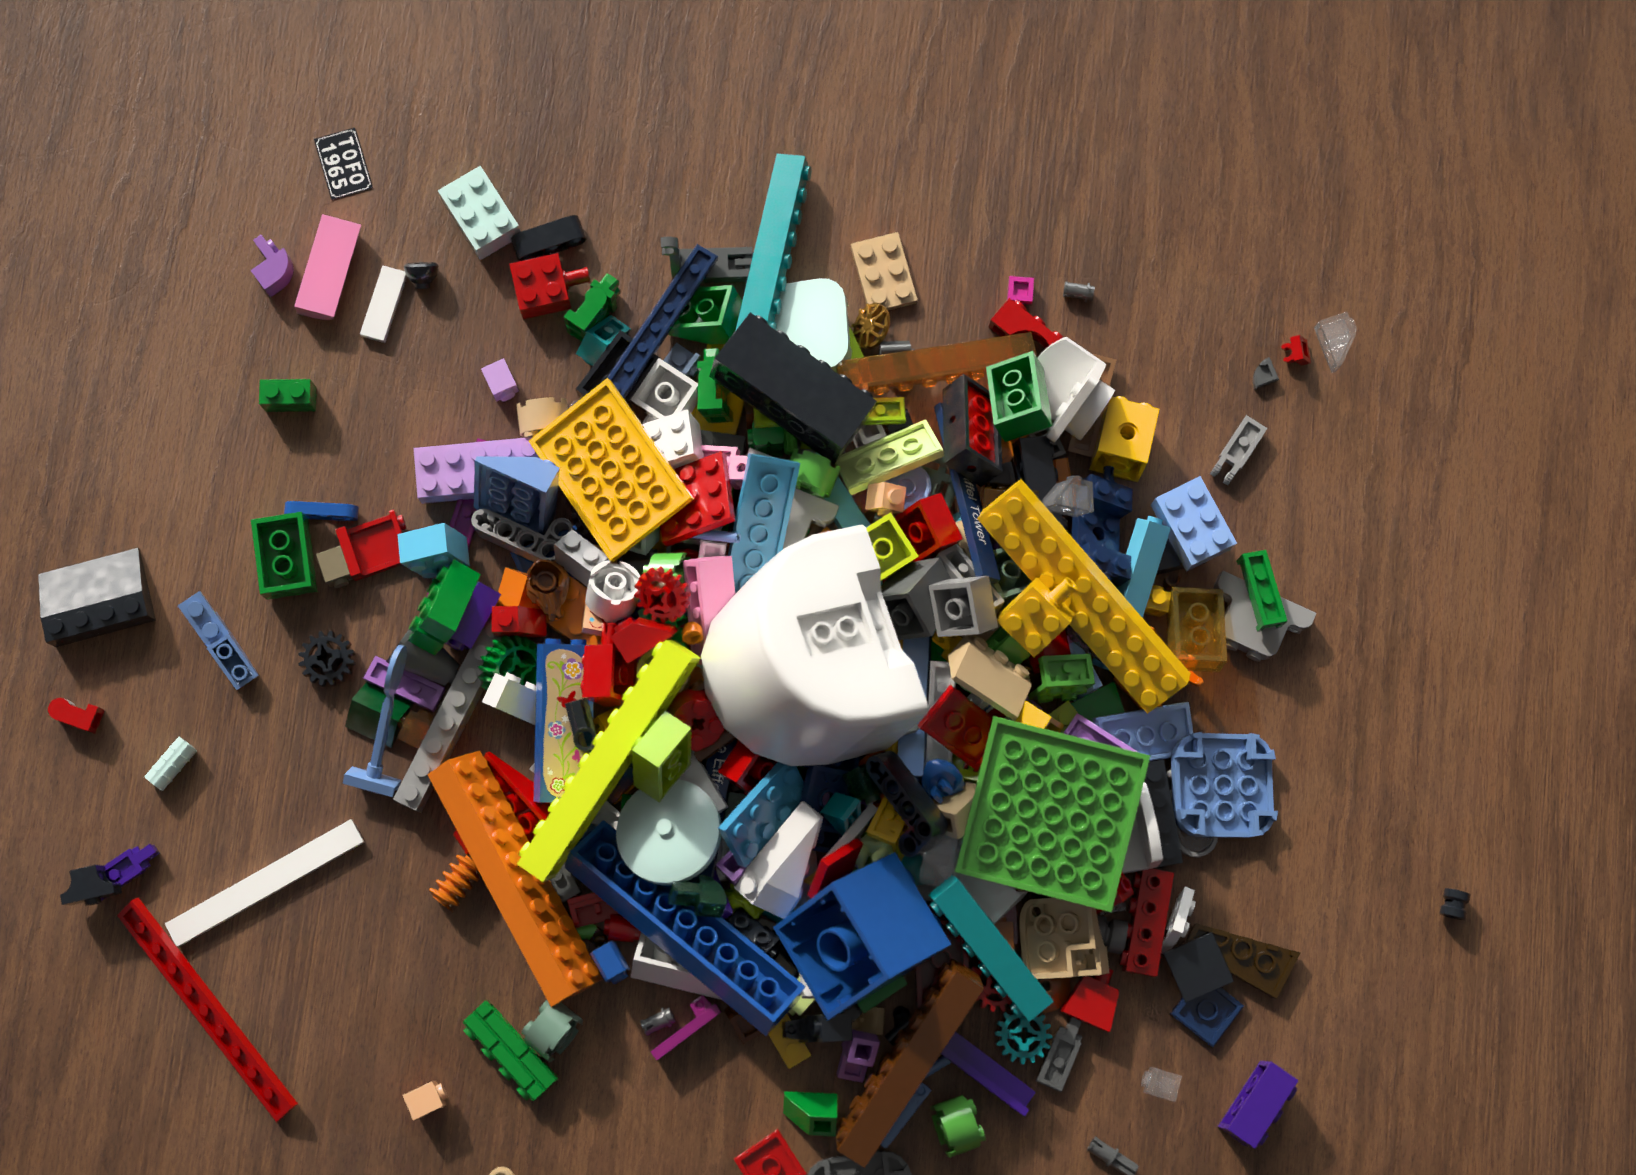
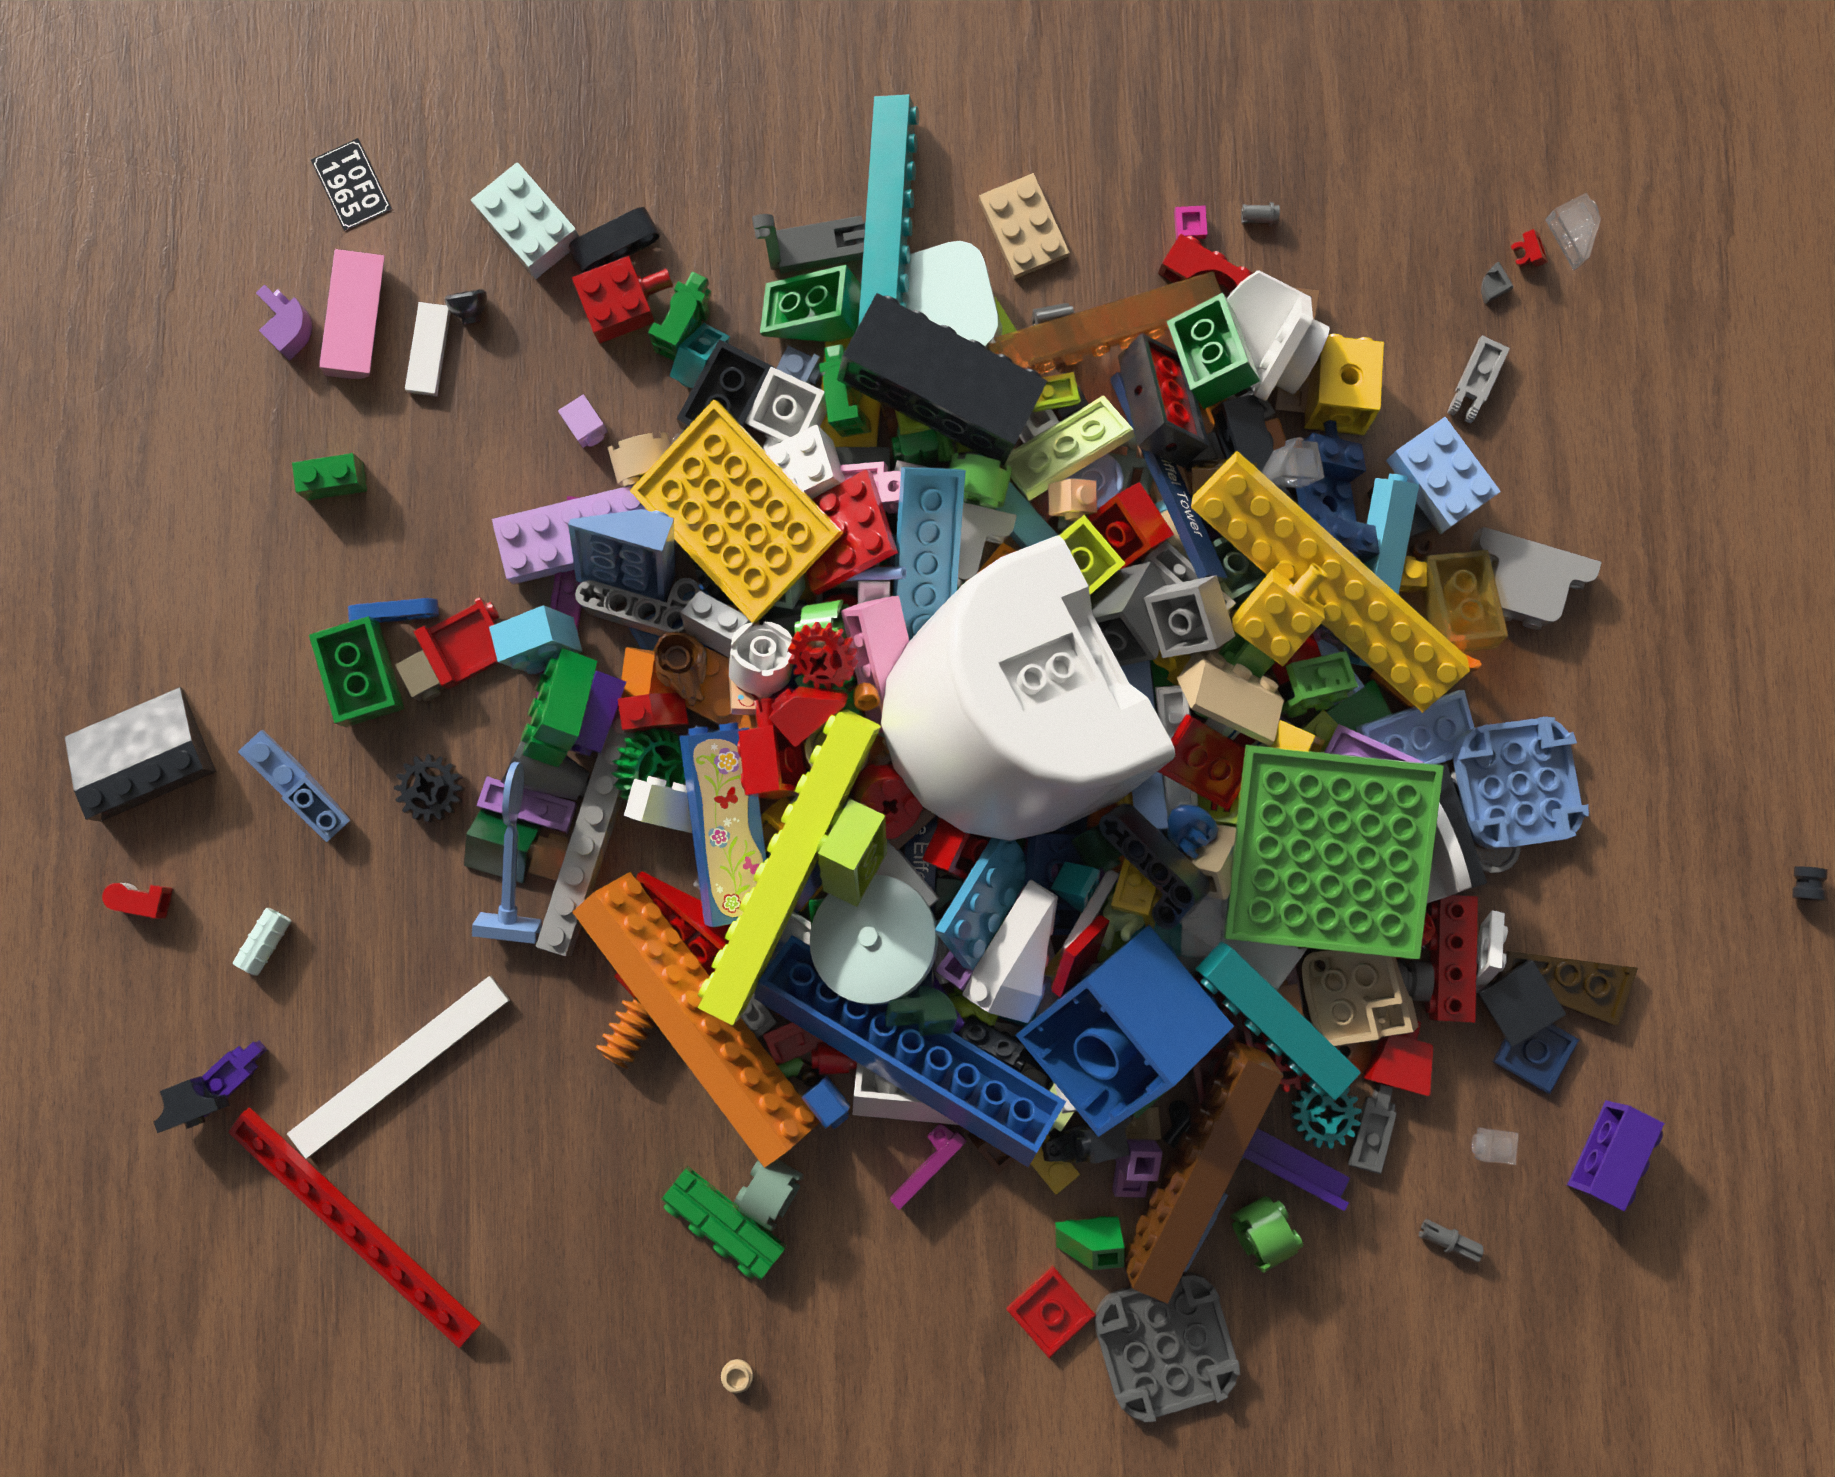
camera: 10 degrees left, 5 degrees up
light nougat brick [403,1081,448,1120] -> none
black piece [565,699,597,751] -> none
dark blue tile [606,244,718,399] -> none
dark grey pin [640,1007,676,1036] -> none
pearl gold wheel [851,303,890,349] -> none
green container [1236,550,1287,632] -> none

